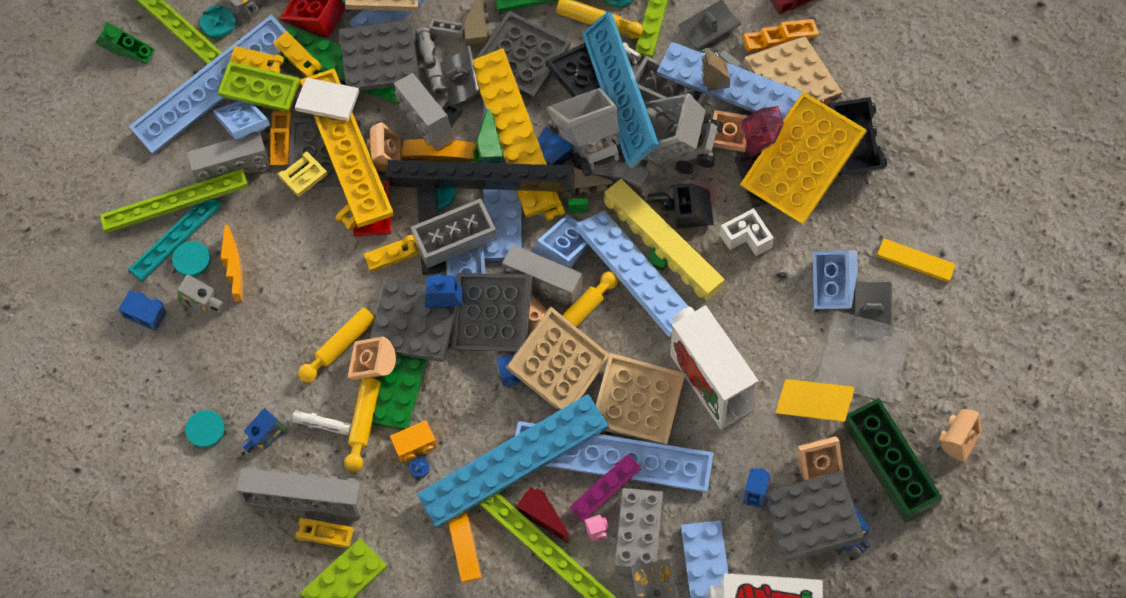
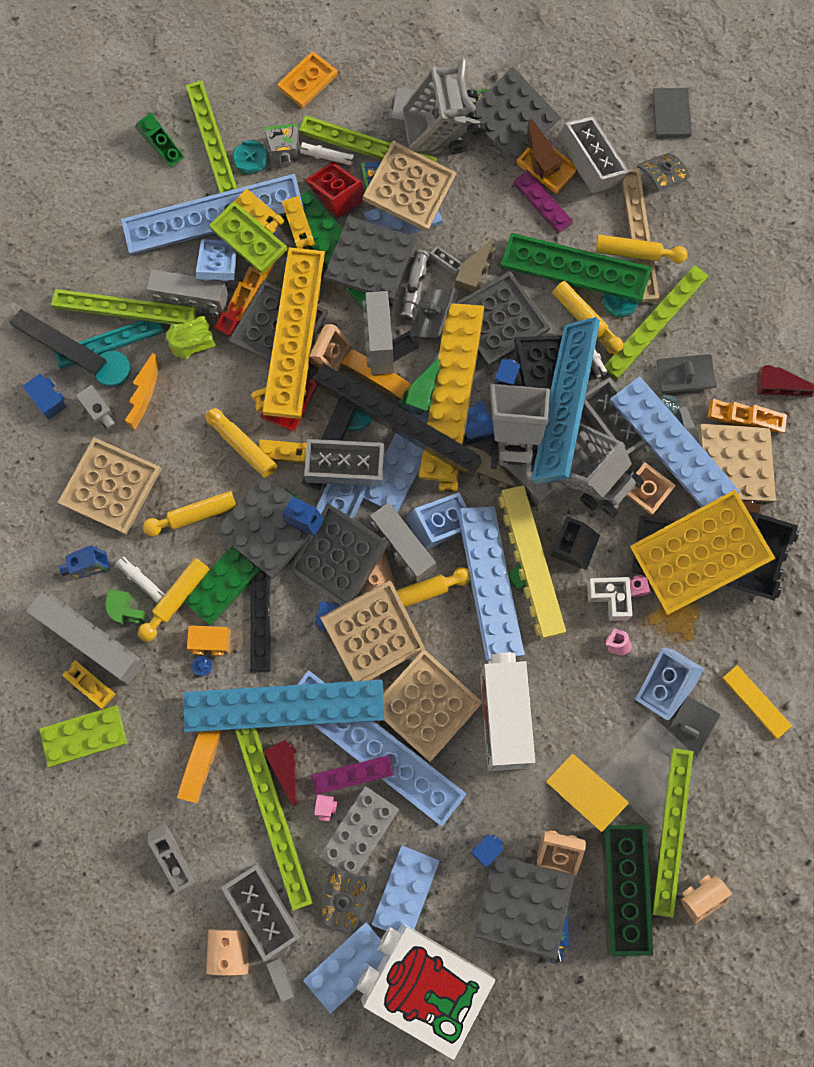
camera: 25 degrees right, 10 degrees up
teal tile [185,410,225,449] -> none
light yellow plate [277,152,328,197] -> none
white tile [295,78,359,121] -> none
light nougat brick [348,337,396,380] -> none
green tile [569,198,588,214] -> none
black arm [648,192,674,211] -> none
dark tan slope [701,48,730,91] -> none
clear pink slope [740,106,784,157] -> none
none -> black tile [9,309,107,376]
none -> tan plate [58,437,162,535]
none -> bright green brick [106,589,147,626]
none -> lime piece [165,316,216,360]
none -> yellow piece [205,408,277,478]
none -> red plate [214,301,244,337]
none -> black tile [250,571,271,673]
none -> blue brick [494,359,520,386]
none -> bright pink plate [606,628,632,656]
none -> bright pink plate [630,575,652,598]
none -> clear yellow tile [648,601,700,642]
none -> lime plate [651,748,694,918]

